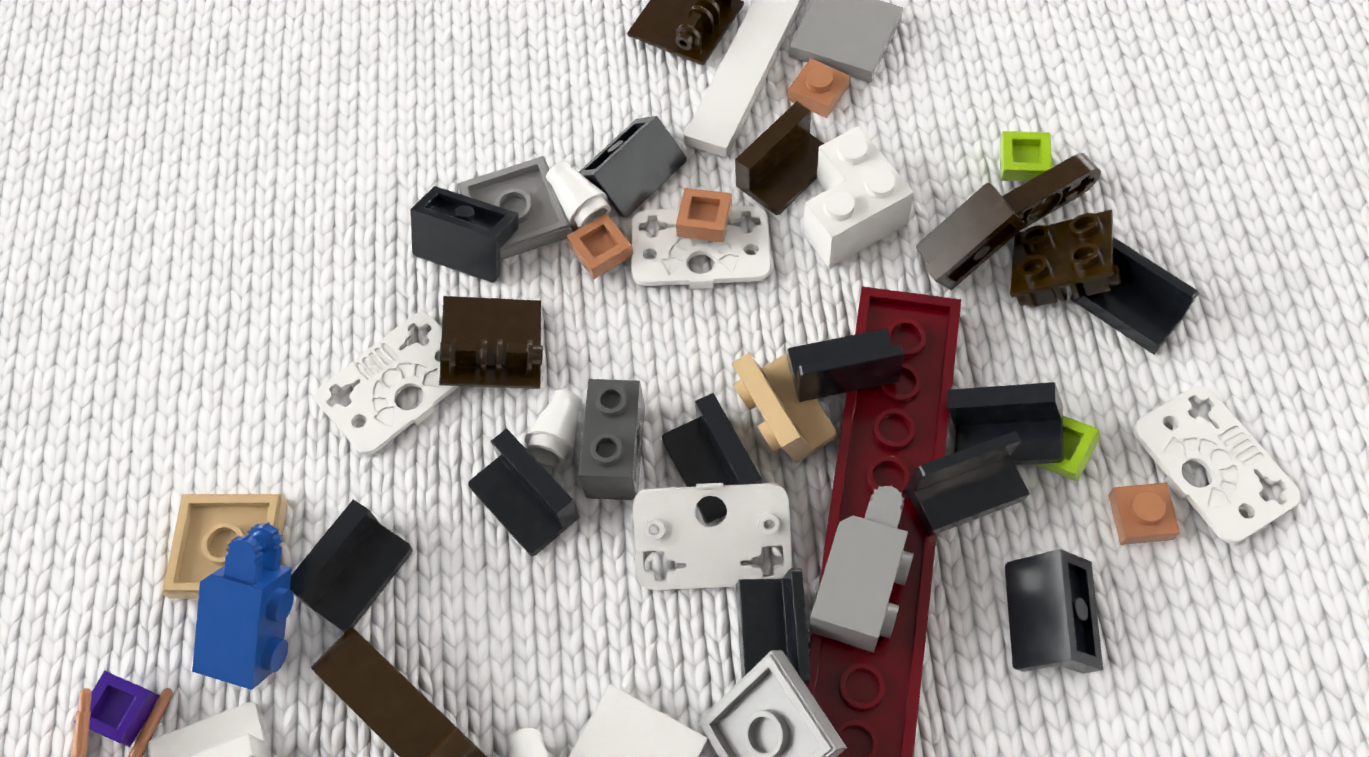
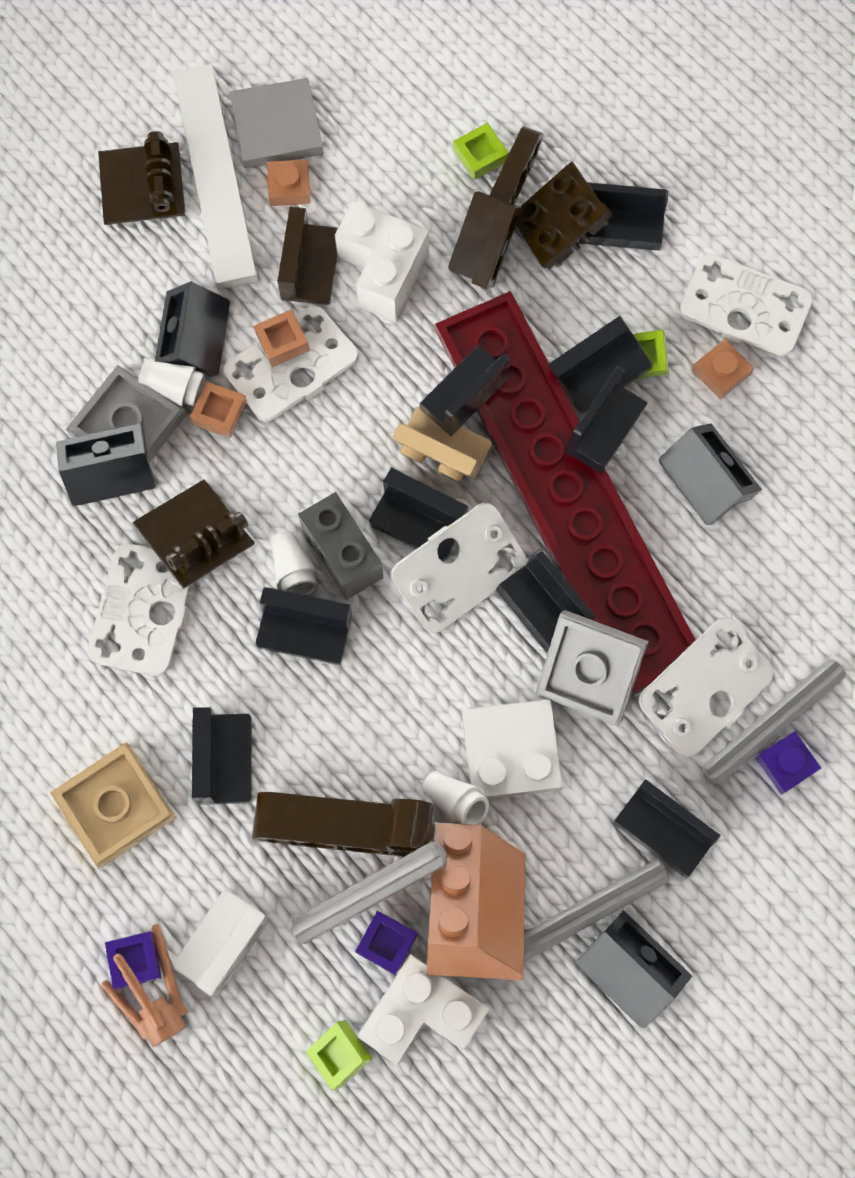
camera: 40 degrees left, 10 degrees up
blue hinge [192,522,294,690] -> none
light grey hinge [809,485,914,653] -> none

